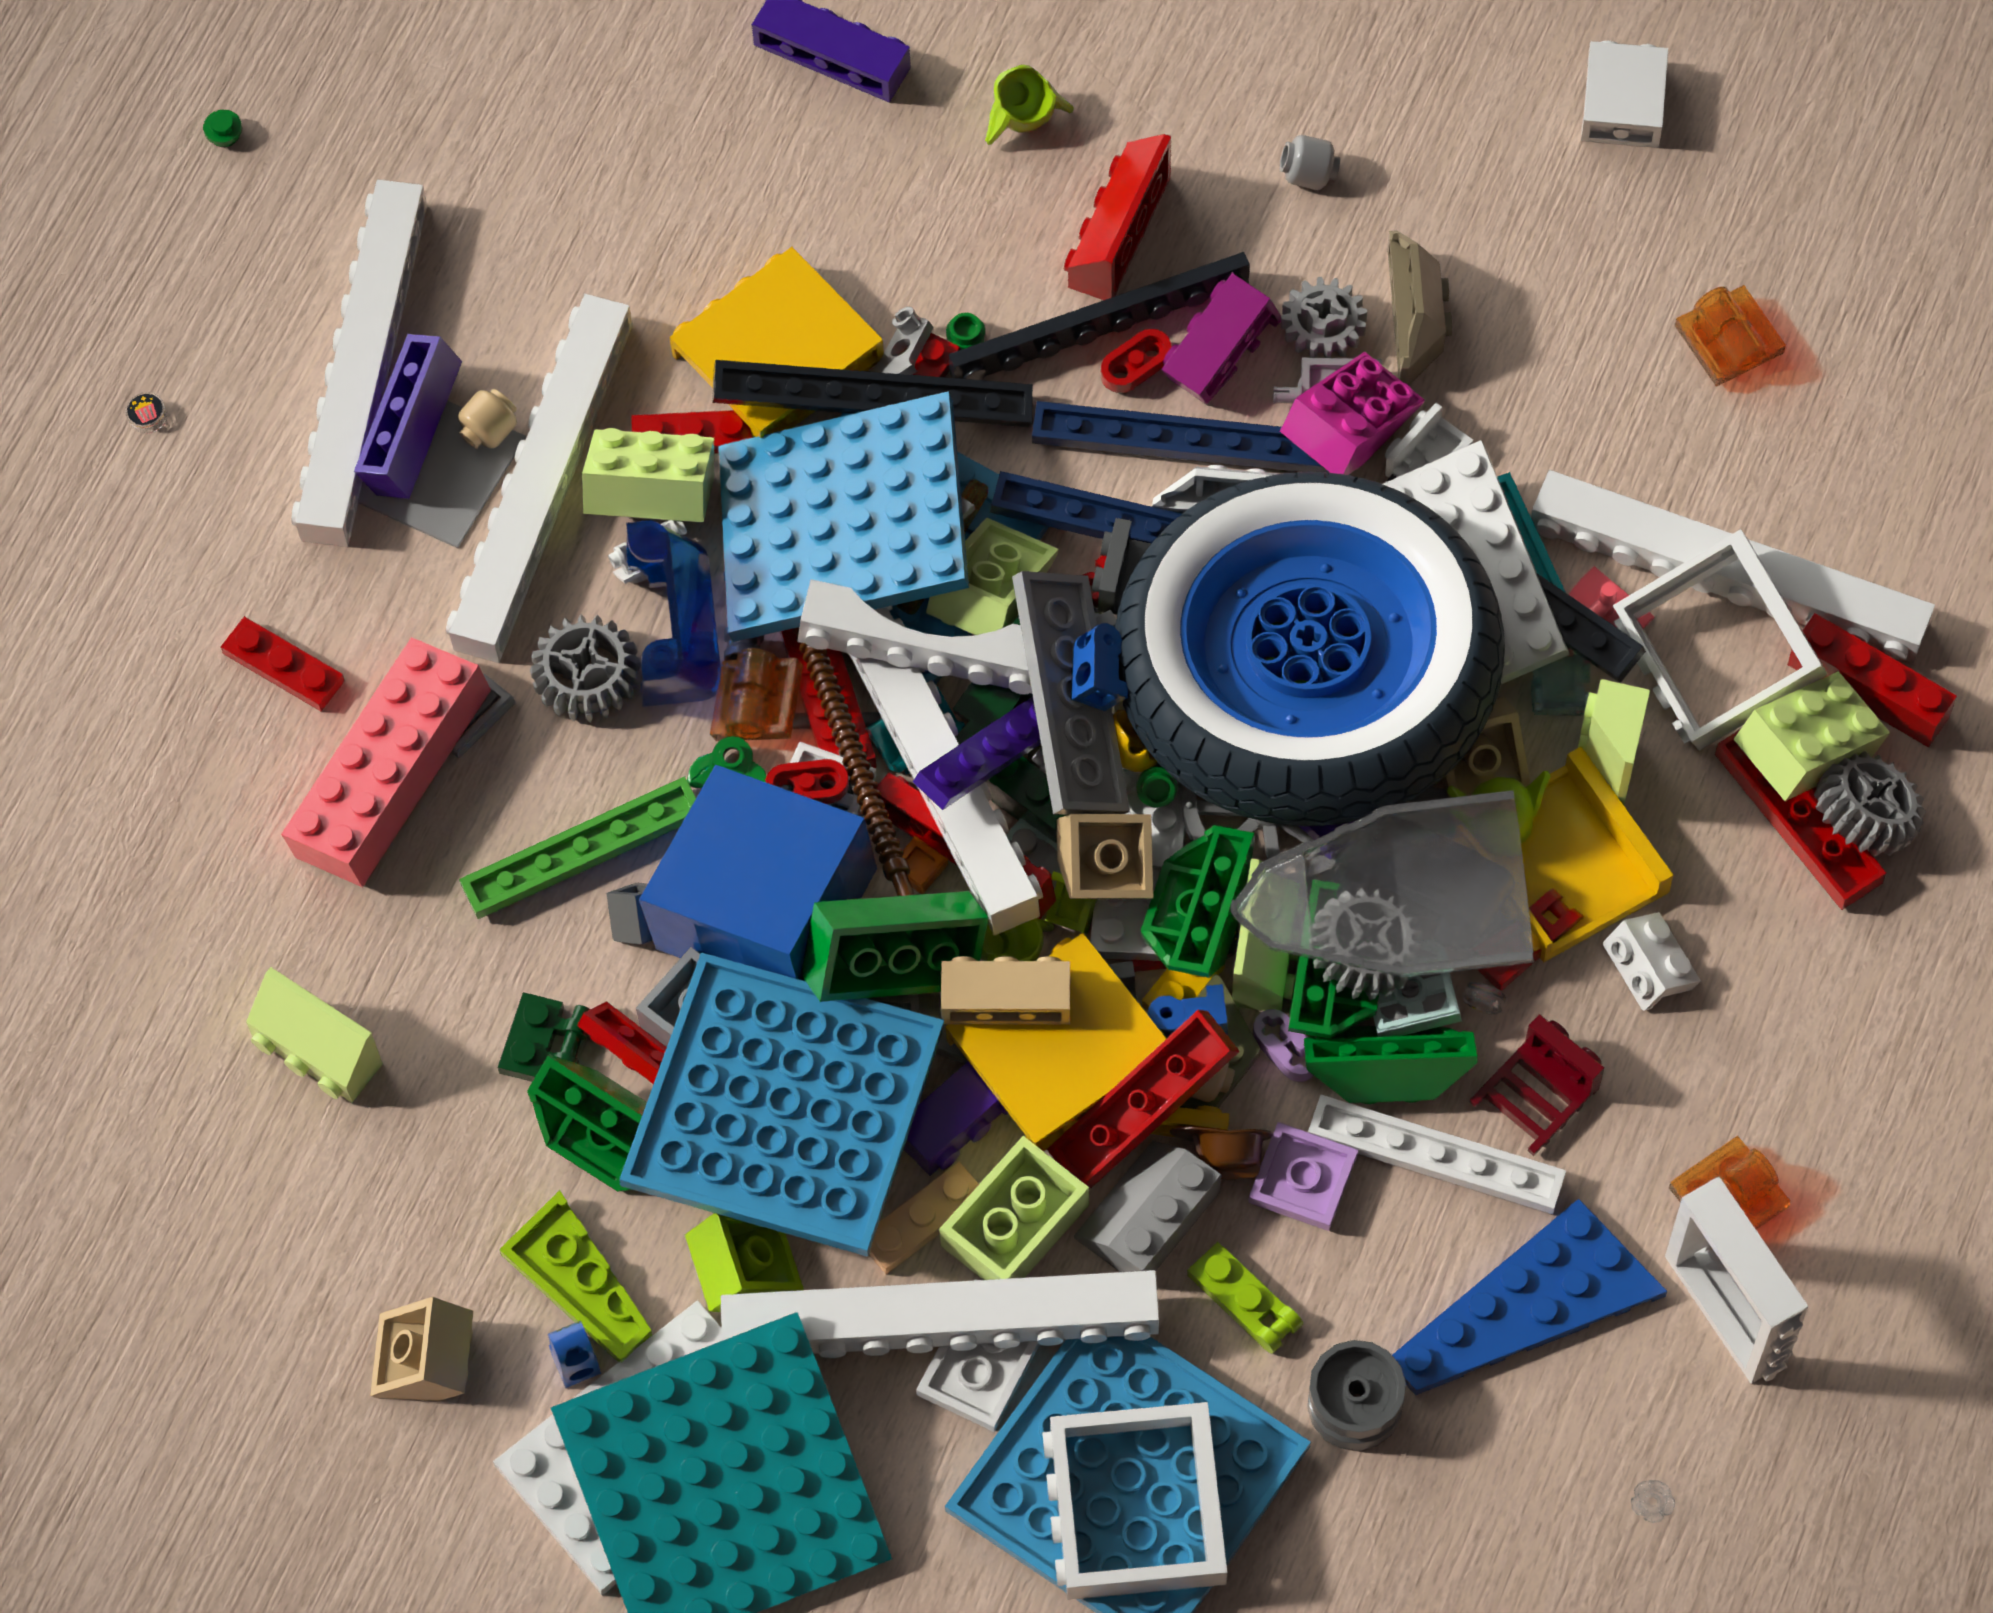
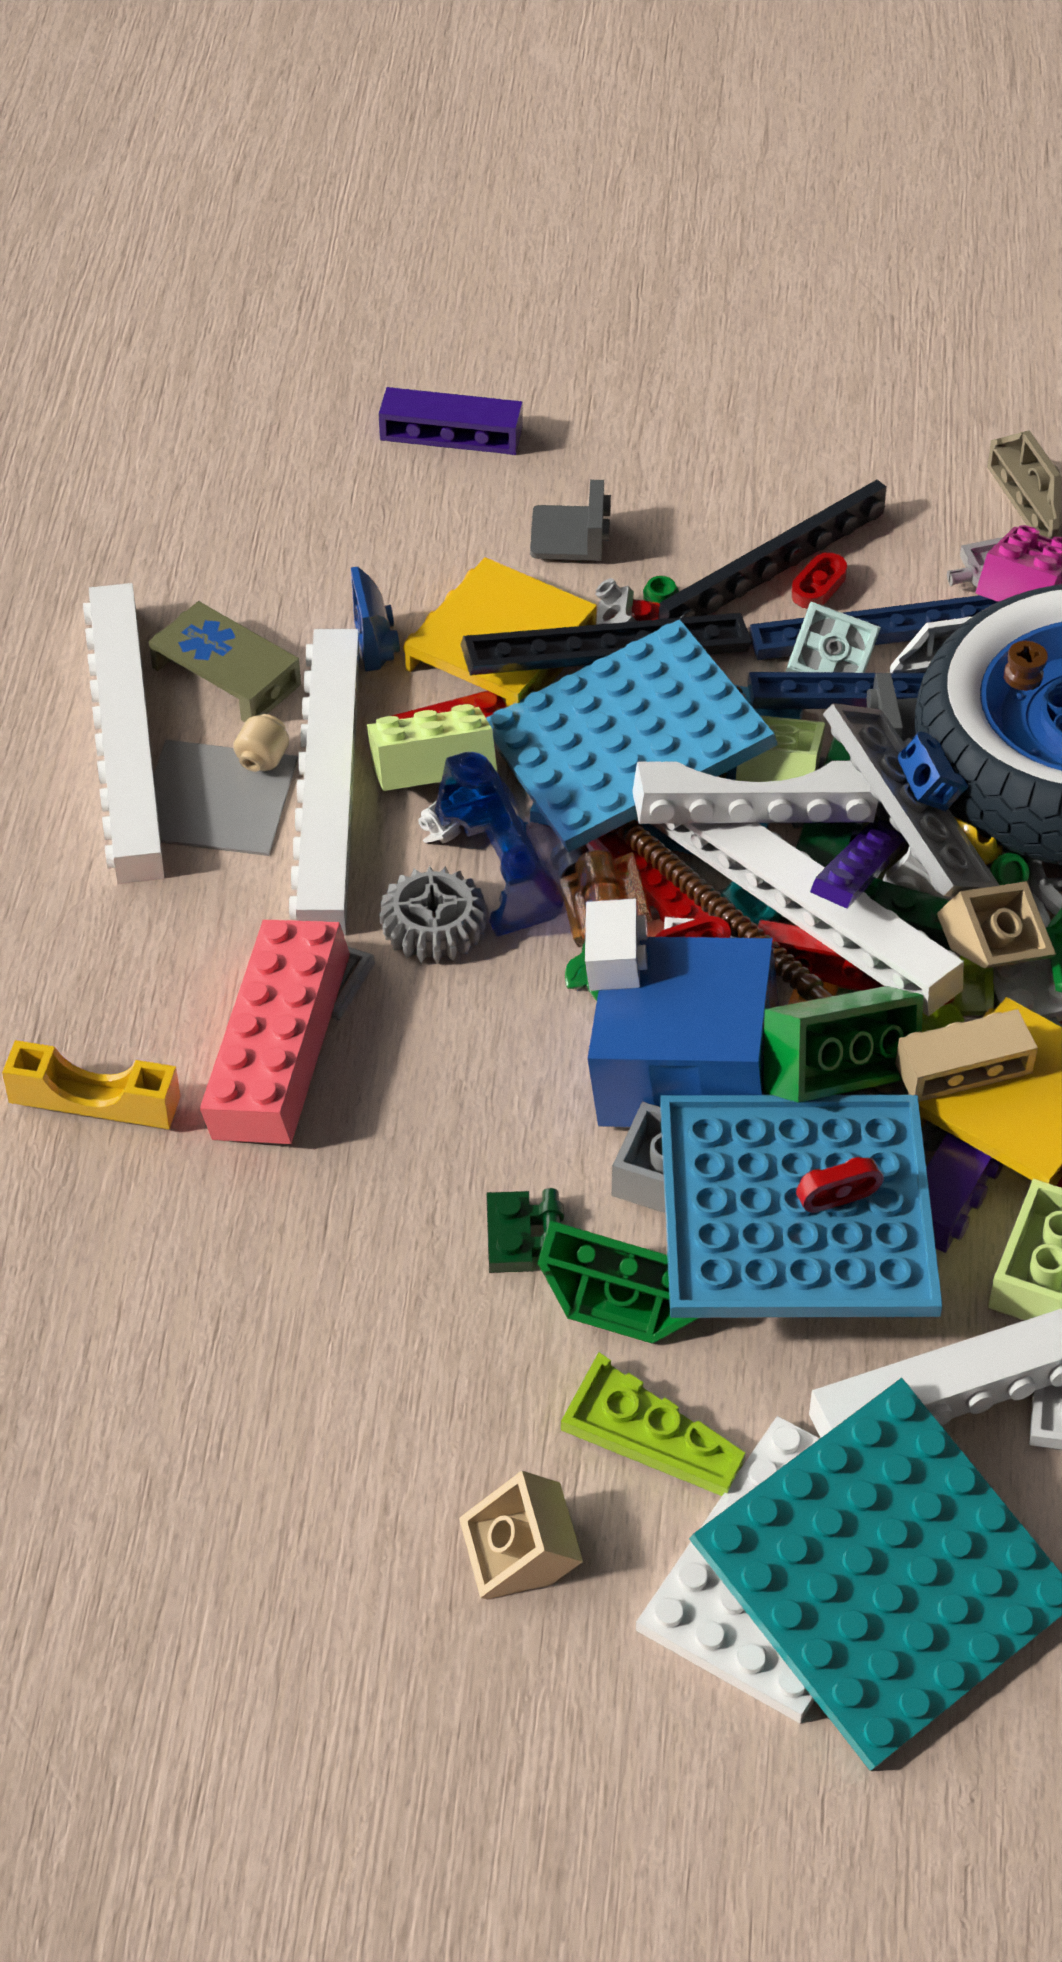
camera: 20 degrees left, 15 degrees down
red plate [221,616,345,712] -> none
yellowish green slope [246,967,383,1103] -> none
dark purple brick [354,334,462,499] -> none
bright green plate [459,776,696,919] -> none
blue leg [548,1321,601,1388] -> none
red plate [577,1001,667,1085] -> none
dark grey panel [606,882,653,945] -> none
lime slope [685,1213,804,1312] -> none
light nougat plate [869,1162,979,1275] -> none
lime piece [985,64,1074,145] -> none
red slope [1064,134,1171,300] -> none
magenta wedge [1162,273,1281,405] -> none
light grey head [1280,135,1340,190] -> none
light grey gear [1281,277,1367,358] -> none
none -> yellow arch [2,1040,181,1129]
none -> olive panel [149,601,301,722]
none -> blue slope [350,566,400,672]
none -> dark grey bracket [530,479,611,561]
none -> white brick [585,899,648,991]
none -> light aqua piece [785,602,881,673]
none -> red plate [796,1157,884,1213]
none -> reddish brown wheel [1004,640,1048,691]

